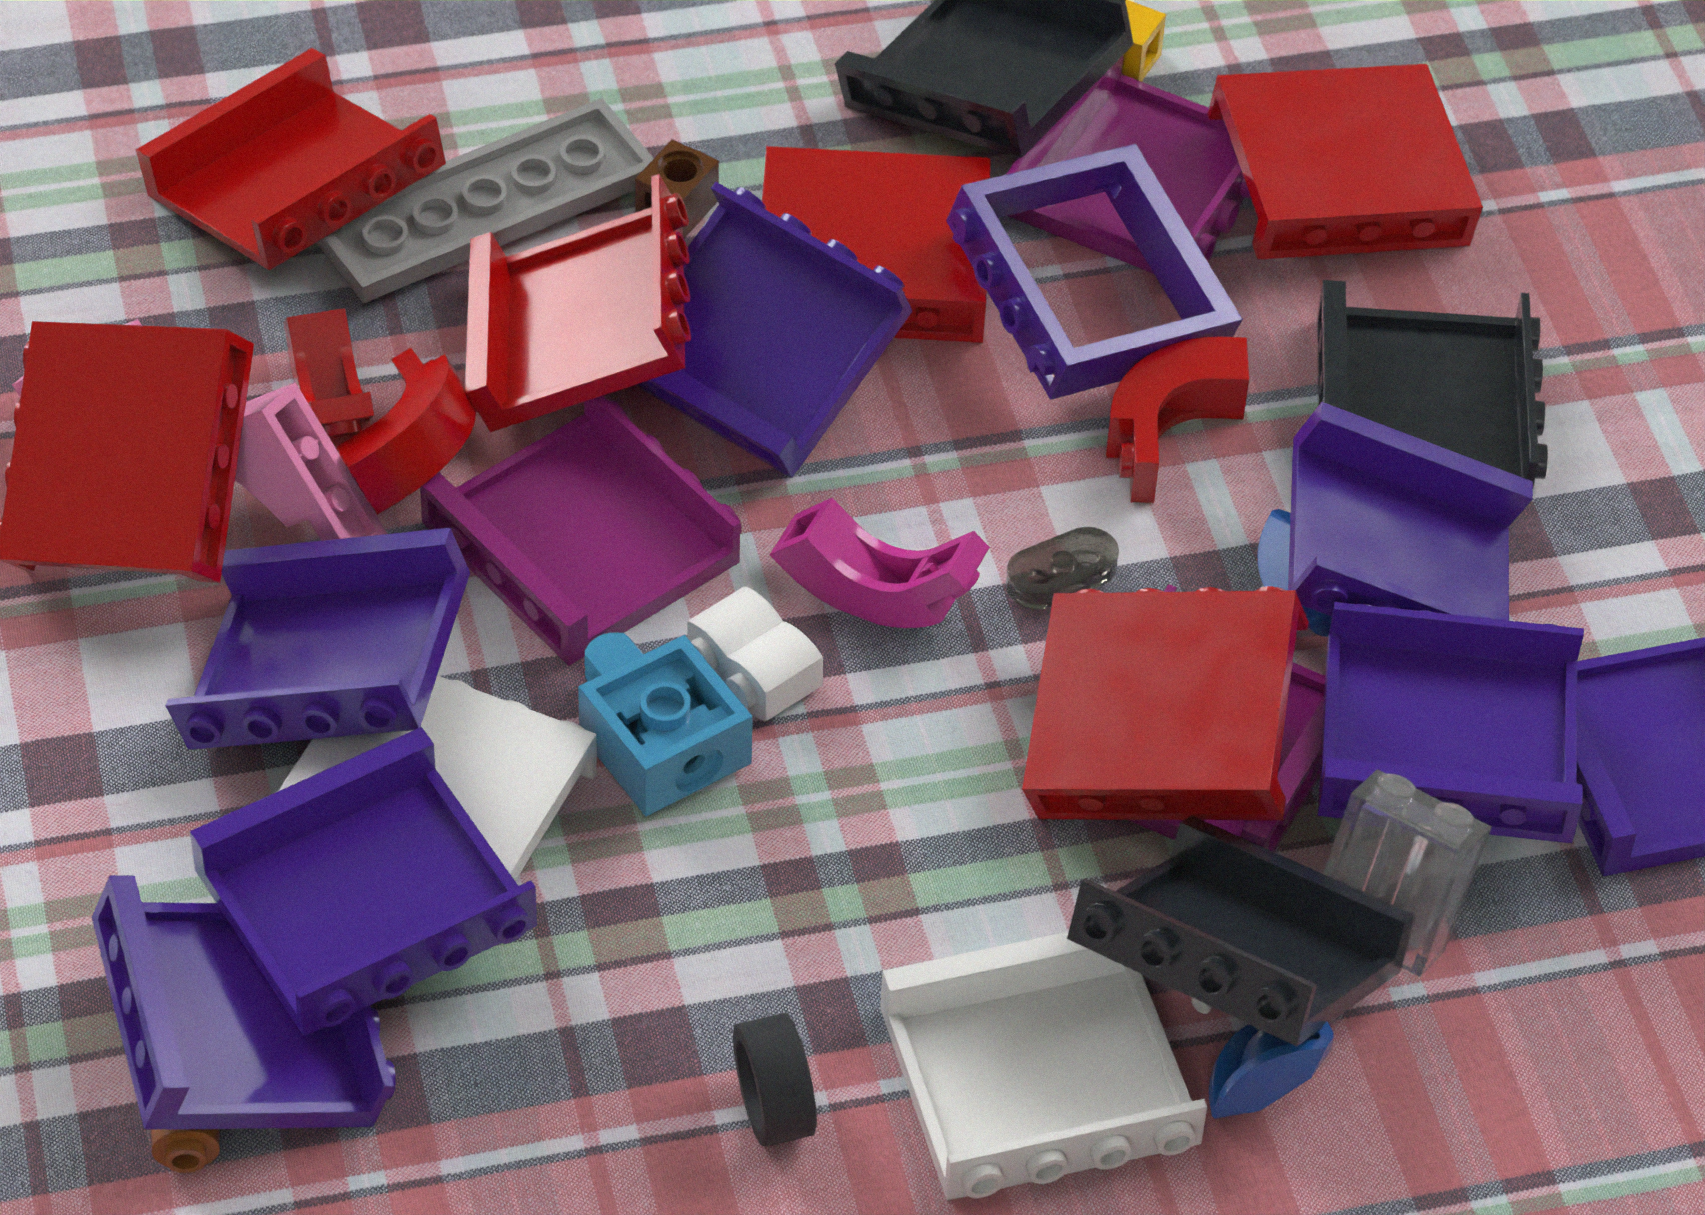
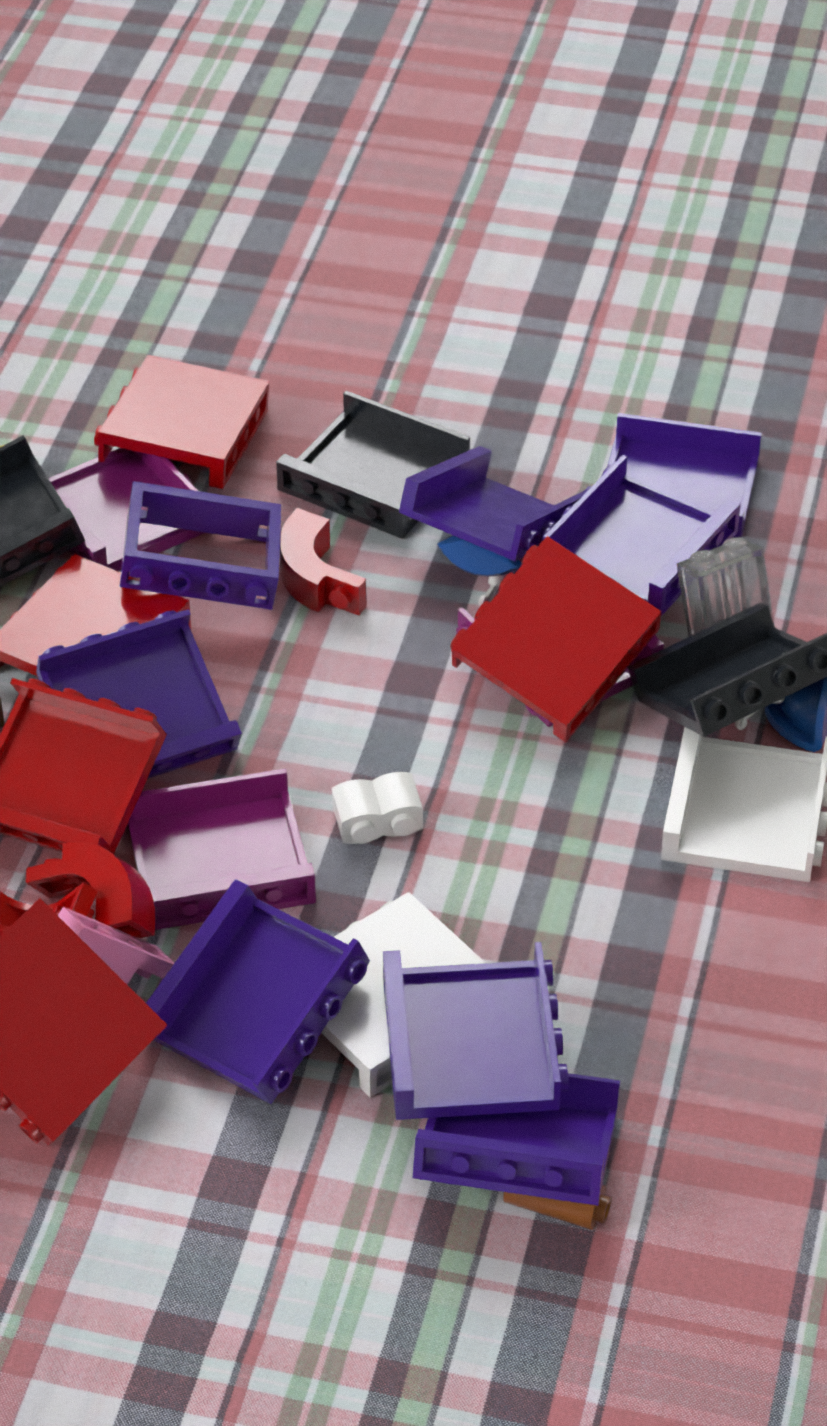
camera: 60 degrees left, 5 degrees down
dark azure brick [578,633,753,817] -> none
black tyre [733,1013,817,1146] -> none
dark pink arch [769,497,990,628] -> none
clear smoke plate [1006,527,1119,609] -> none

